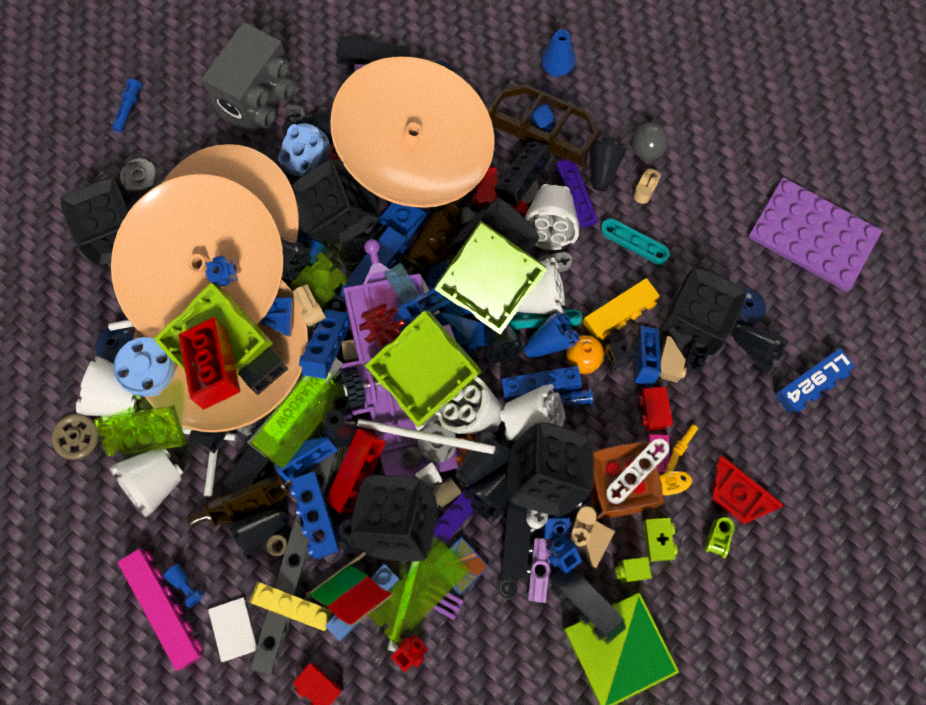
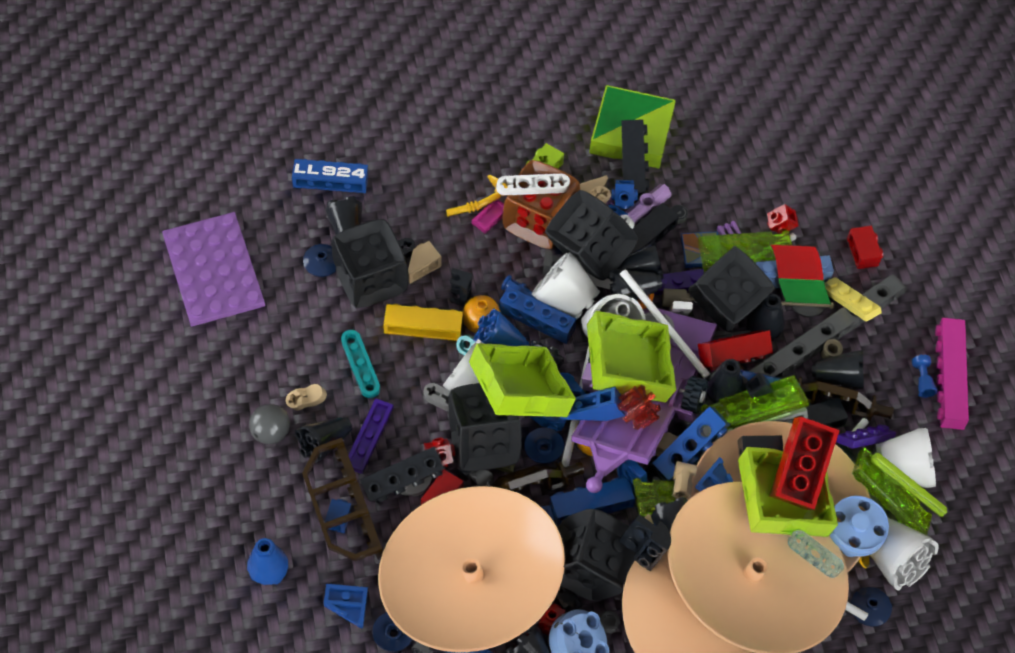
camera: 145 degrees left, 15 degrees down
dark tan plate [51,414,99,460] -> none
blue brick [205,256,238,287] -> none
white piece [208,597,257,662] -> none
blue brick [289,472,341,560] -> none
clear light blue tile [383,263,420,305] -> none
dark grey tile [401,446,422,467] -> none
white cone [524,184,579,250] -> none
lime brick [615,557,652,583] -> none
blue slope [634,325,661,387] -> none
red brick [638,387,673,431] -> none
lime piece [704,517,735,559] -> none
red wing [711,455,784,524] -> none
none -> blue wing [324,584,368,628]
none -> black brick [619,514,671,571]
none -> black slope [744,373,774,399]
none -> clear light blue beam [788,530,844,578]
none -> dark purple plate [836,424,896,449]
none -> lime axle [871,452,947,517]

